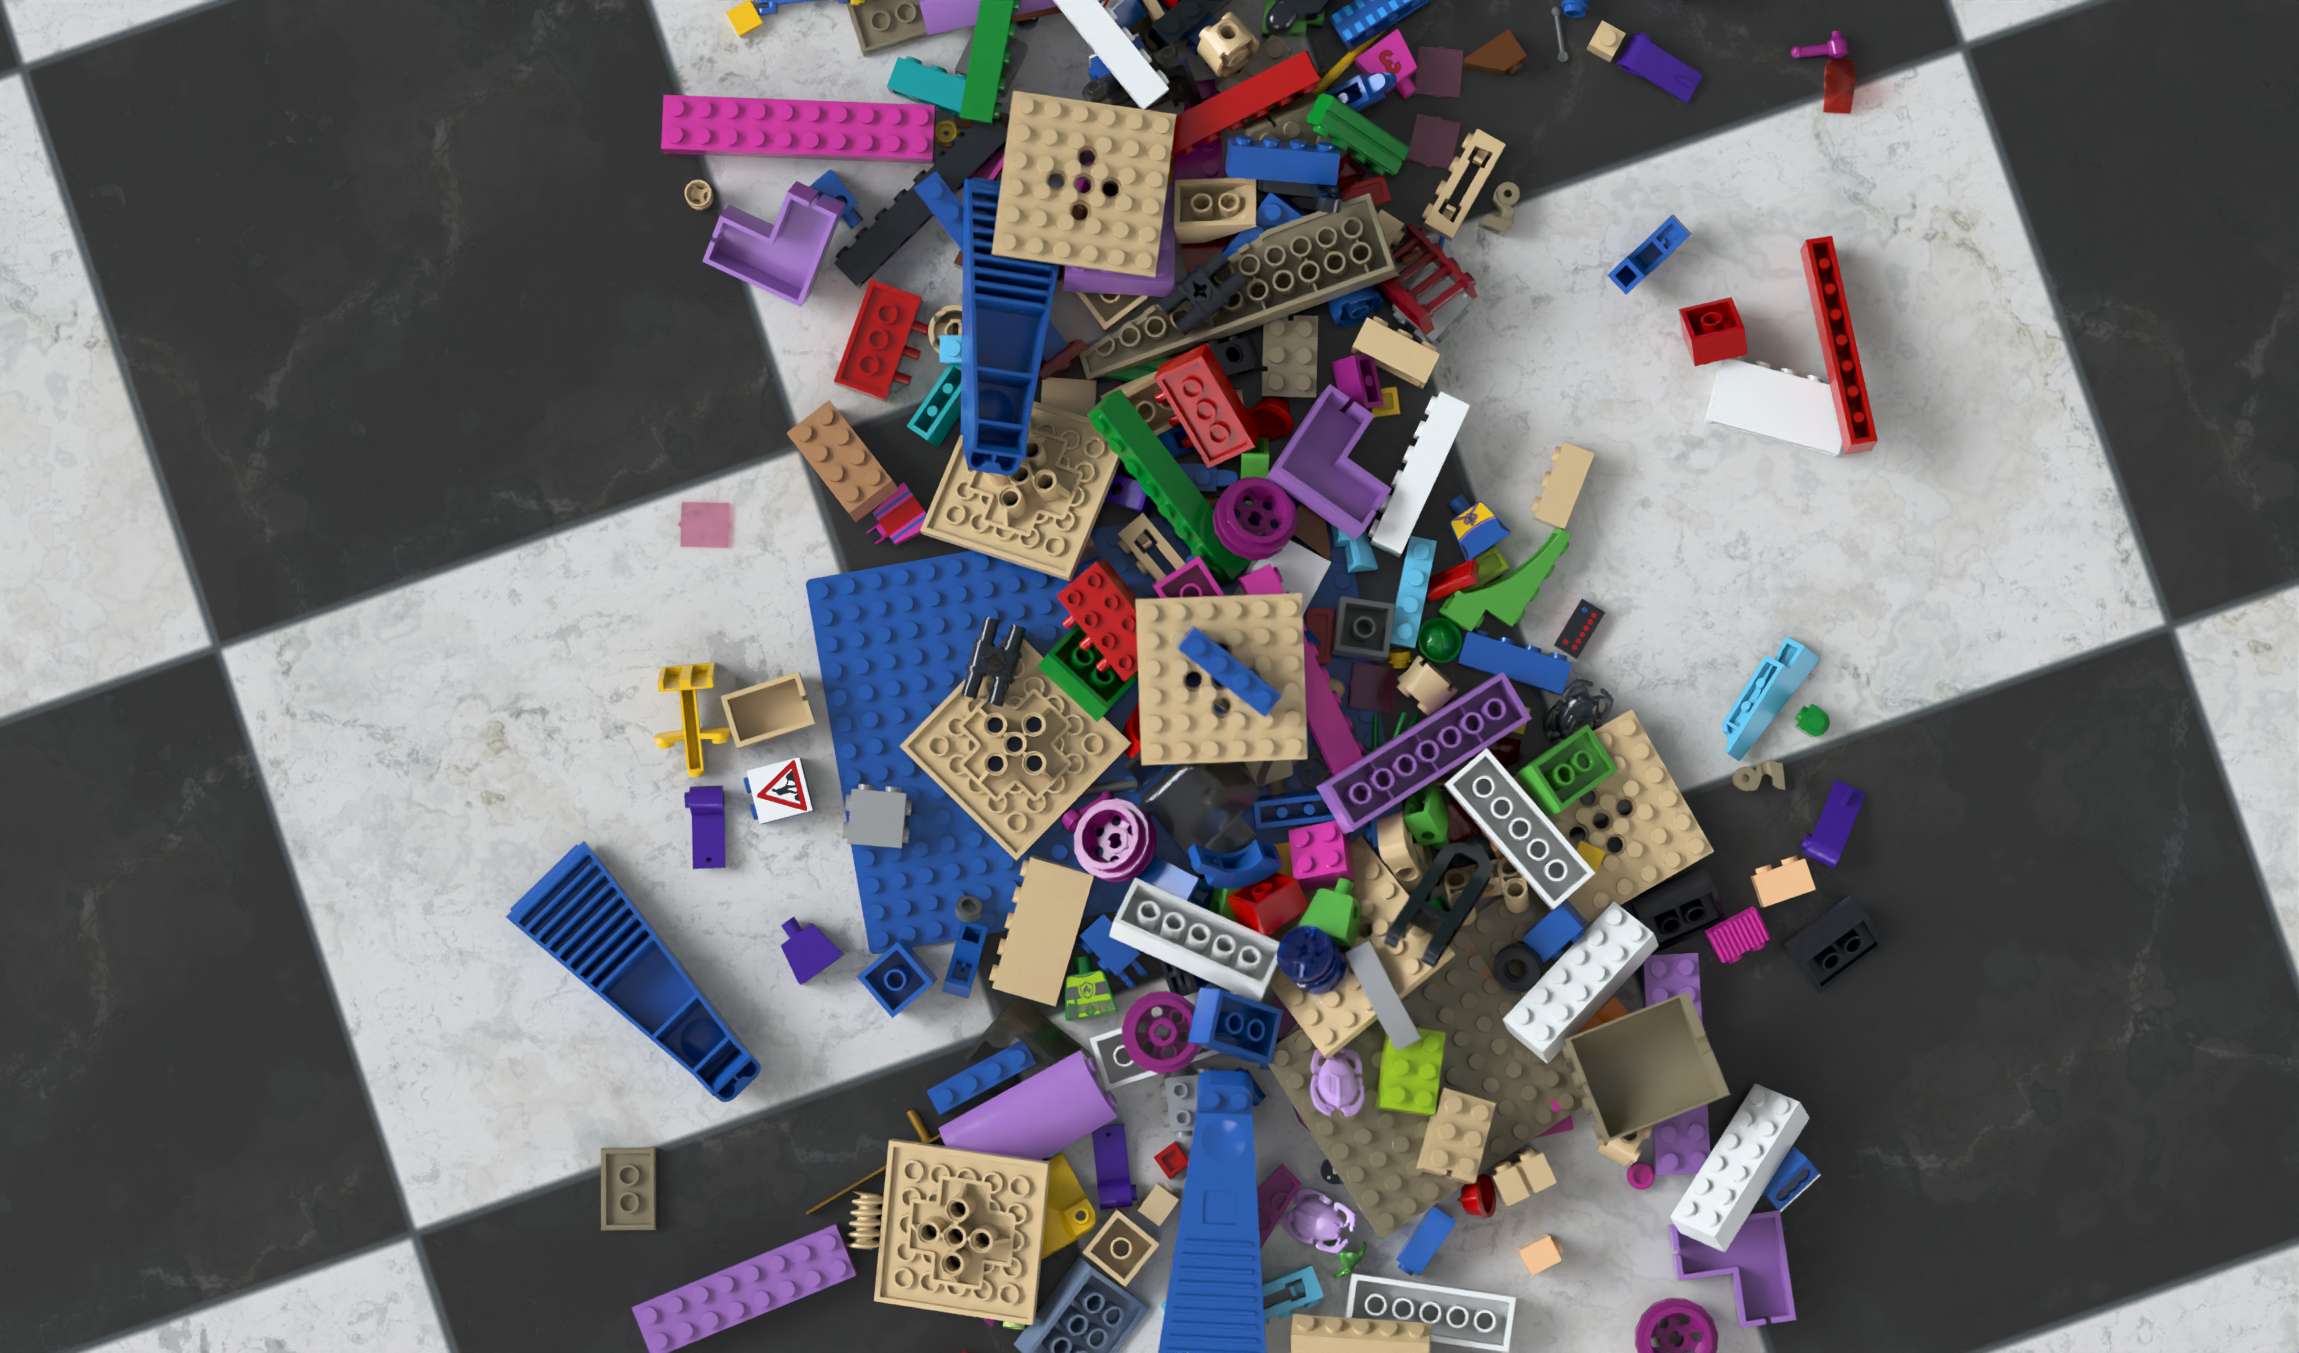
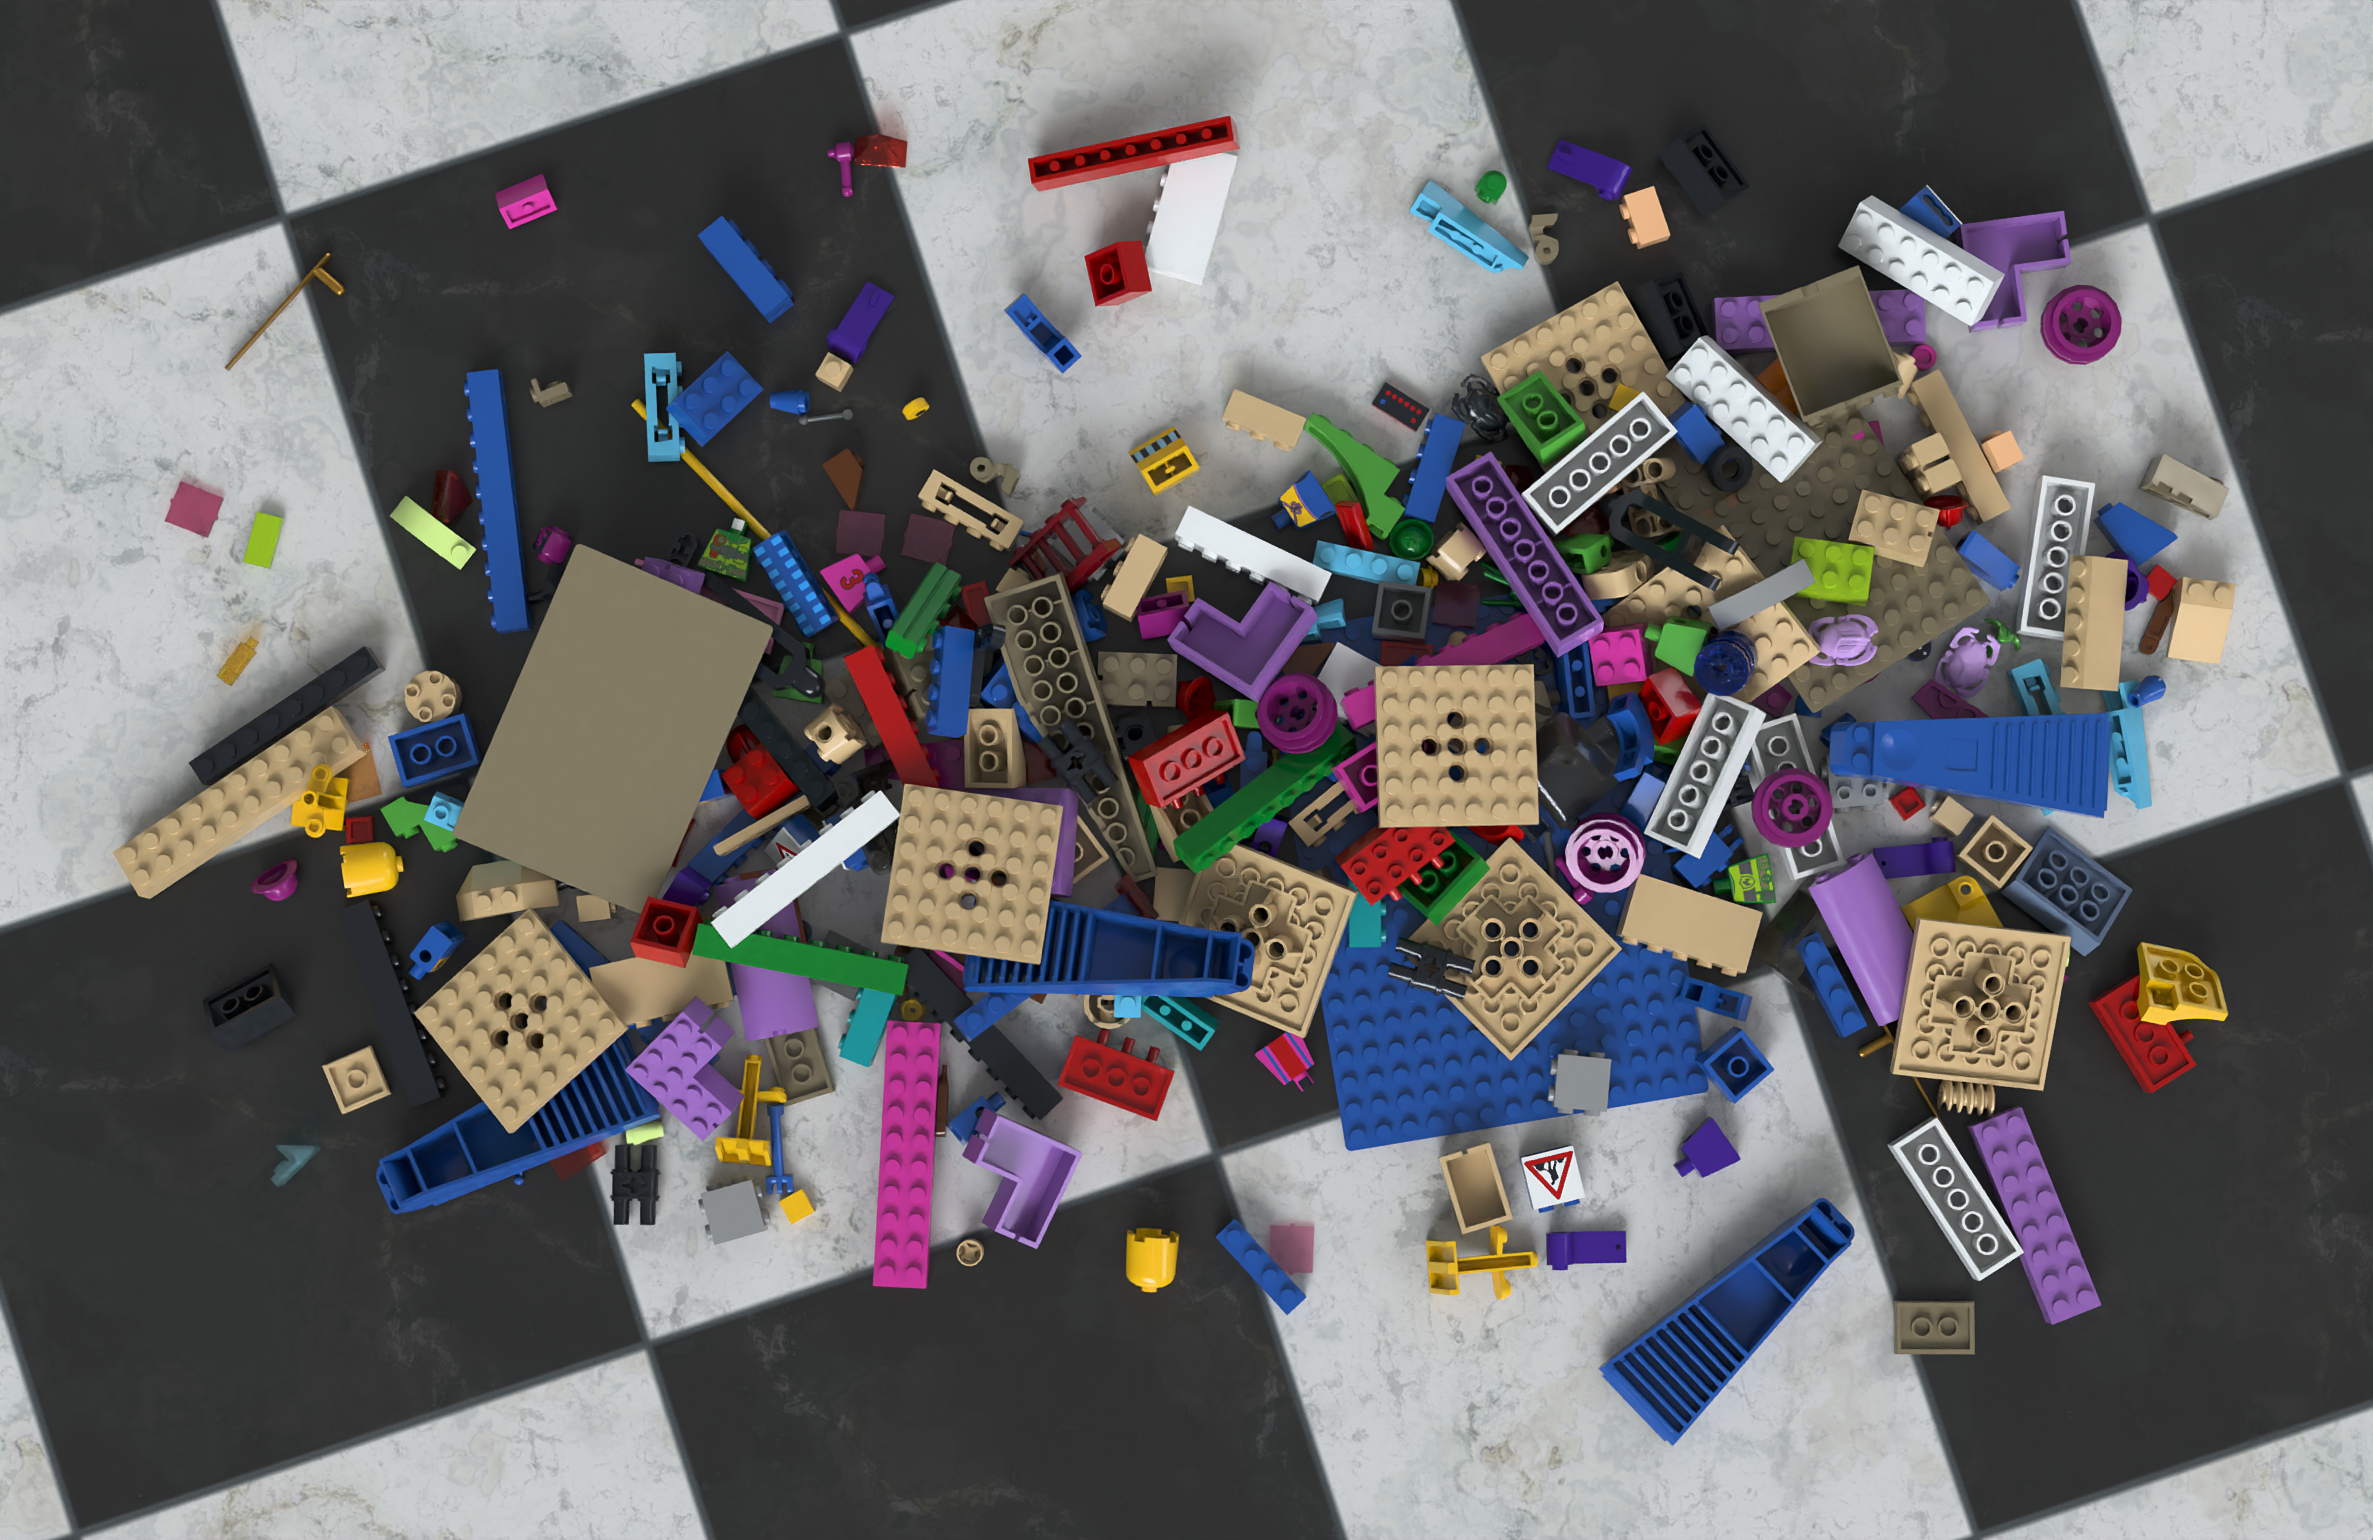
camera: 90 degrees left, 0 degrees up
medium nougat brick [787,400,899,522] -> none
dark grey tile [955,896,983,923] -> none
blue brick [1177,625,1282,717] -> none
blue brick [1188,988,1283,1064] -> none
dark pink brick [1704,906,1771,964] -> none
none -> yellow tile [902,397,929,420]
none -> reddish brown piece [936,1065,949,1138]
none -> yellow cylinder [1126,1228,1179,1292]
none -> yellow slope [1128,426,1200,497]
none -> blue brick [1215,1217,1307,1315]
none -> teal brick [1348,877,1386,948]
none -> white brick [1887,1117,2024,1281]
none -> tan brick [1906,369,2011,526]

